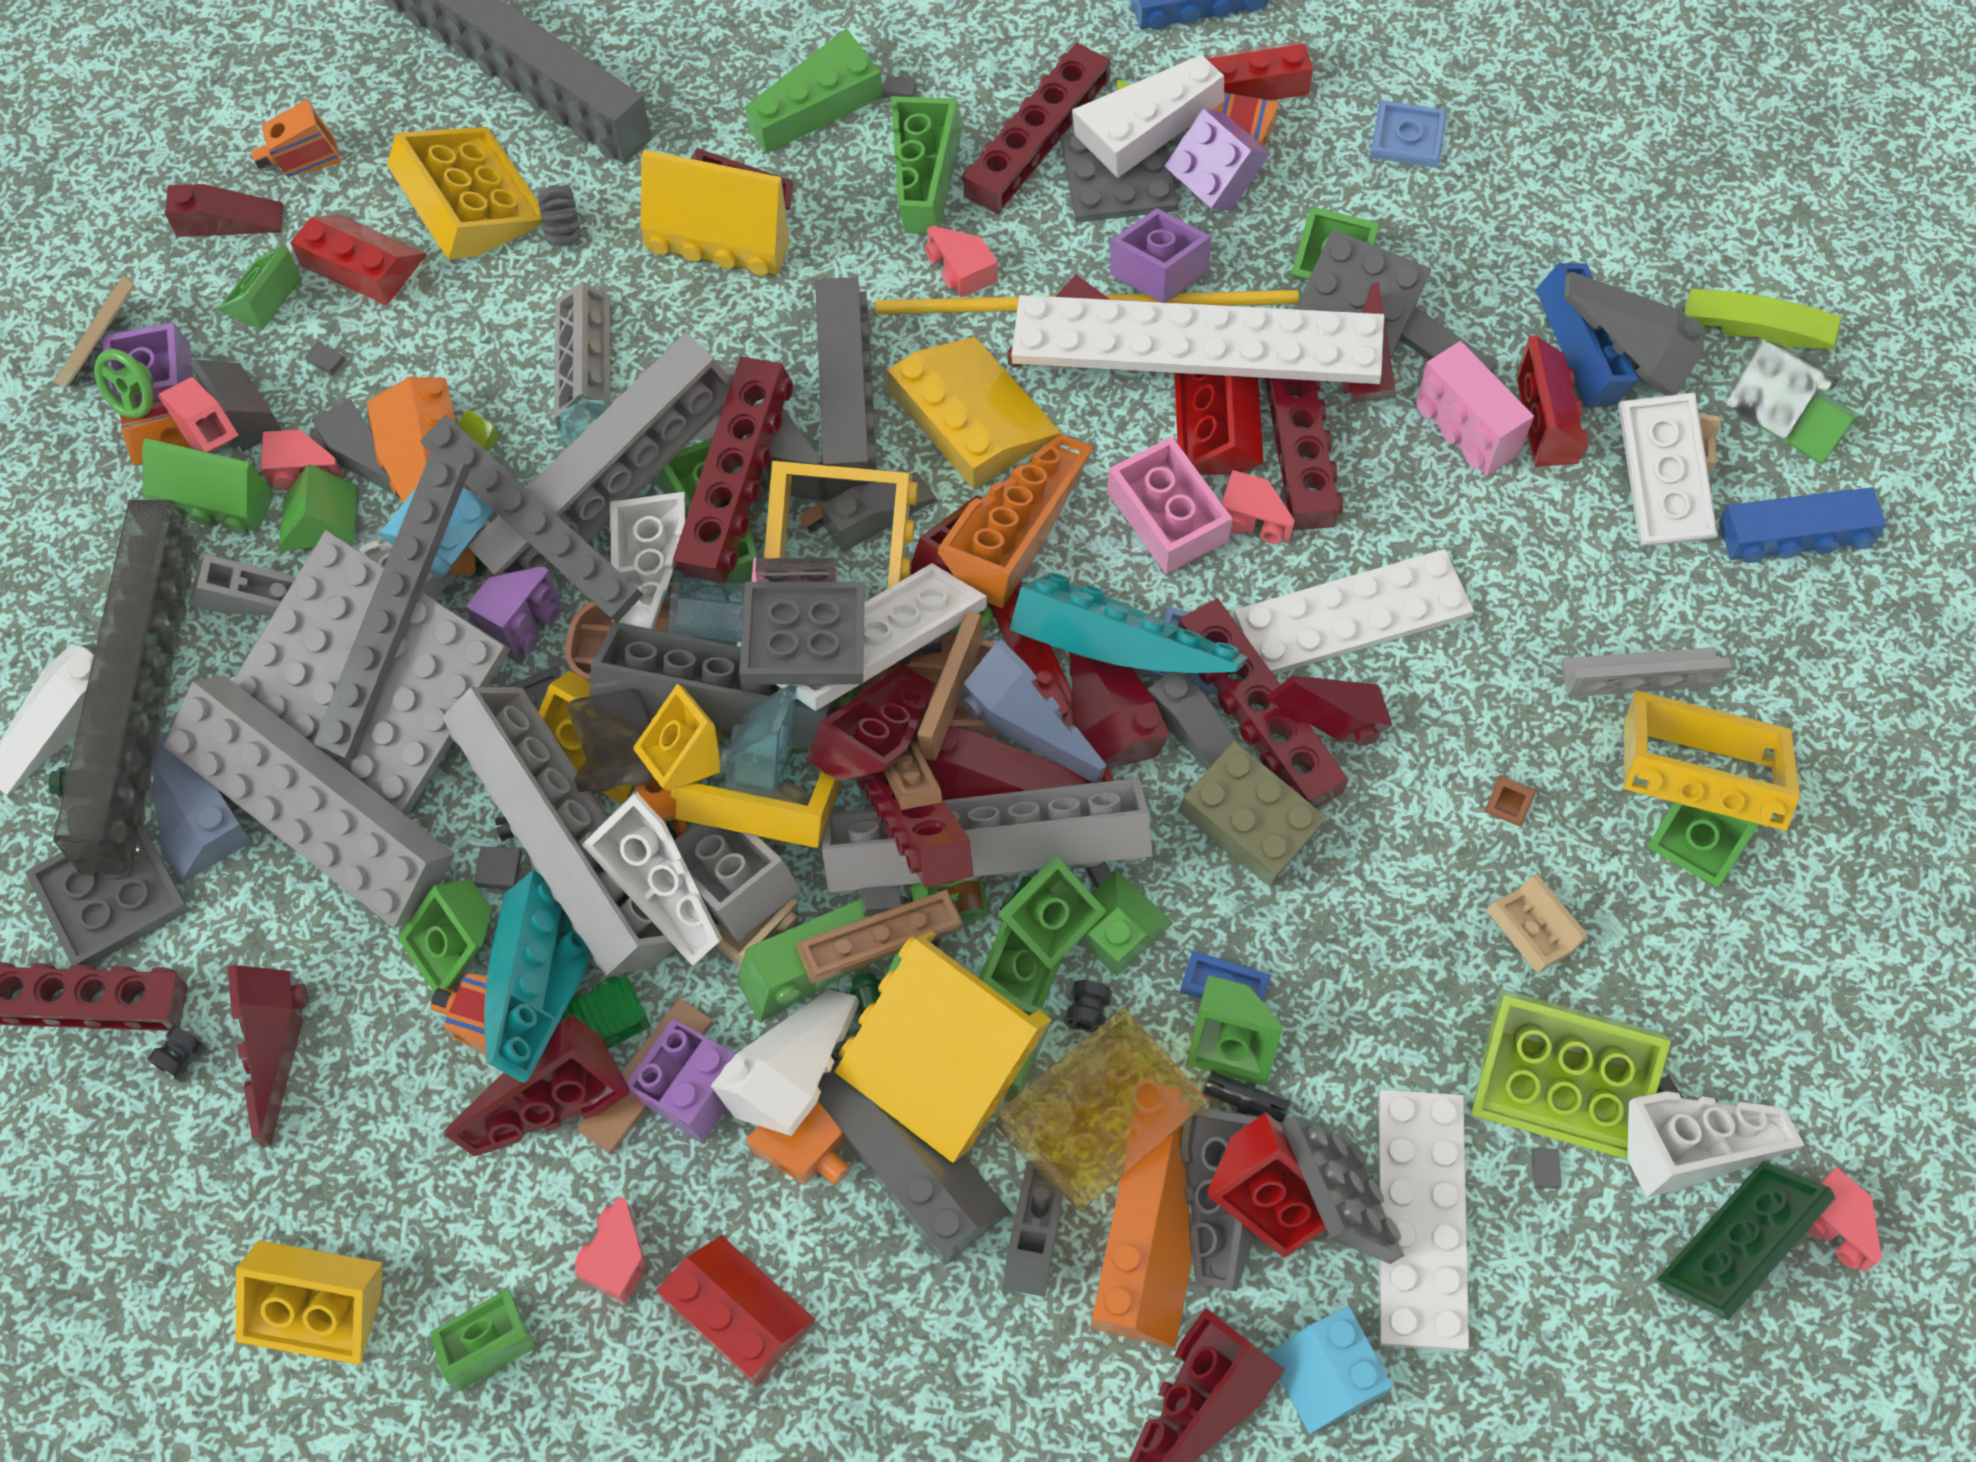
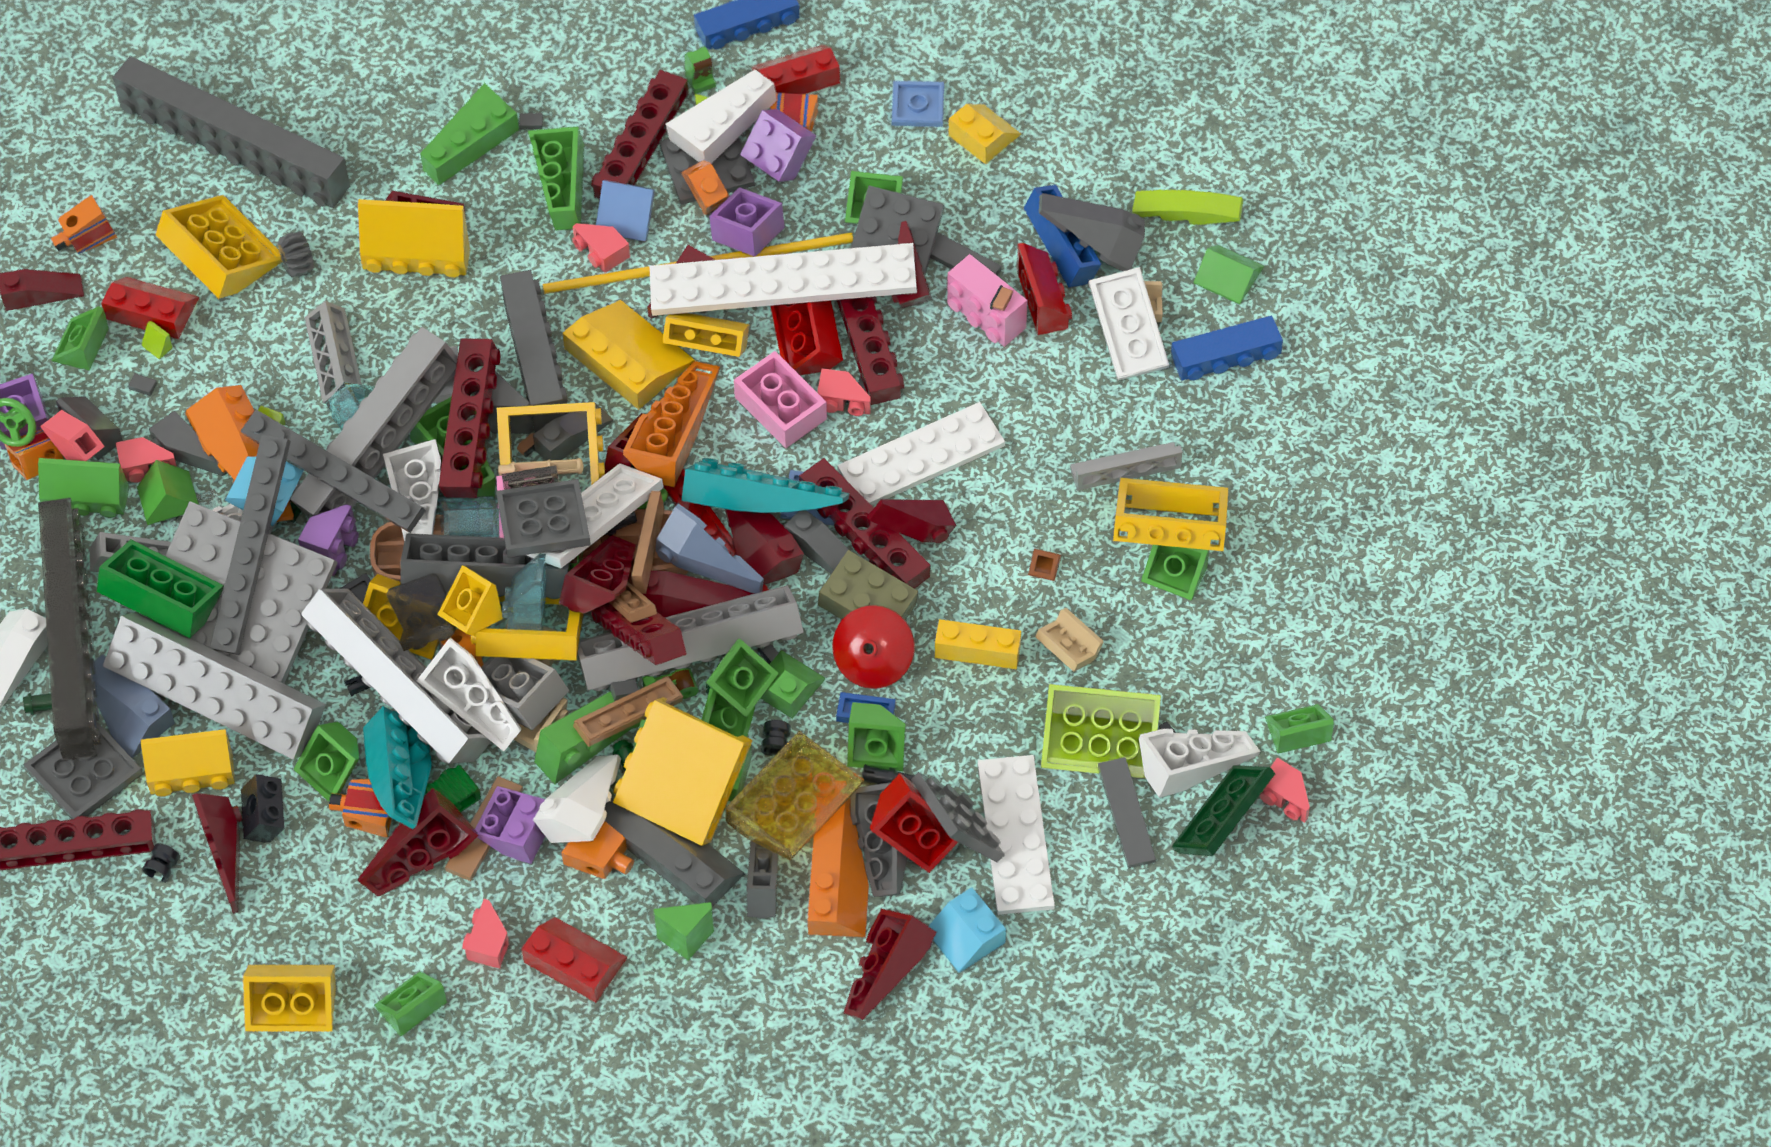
camera: 10 degrees left, 5 degrees down
dark grey tile [474,846,522,890] -> none
dark grey piece [1531,1148,1562,1189] -> none
clear smoke bracket [1726,340,1840,439] -> none
none -> green slope [97,539,224,638]
none -> lime slope [141,321,172,359]
none -> yellow slope [141,729,235,797]
none -> black brick [241,774,285,843]
none -> tan piece [498,458,583,476]
none -> medium blue tile [596,180,655,241]
none -> bright green slope [654,902,714,961]
none -> yellow brick [662,313,750,357]
none -> orange torso [681,160,729,216]
none -> bright green leg [684,46,716,94]
none -> red dish [832,605,915,689]
none -> yellow brick [935,619,1021,669]
none -> yellow slope [948,104,1021,165]
none -> nougat piece [990,285,1013,311]
none -> dark grey tile [1098,757,1156,869]
none -> bright green slope [1265,704,1334,754]

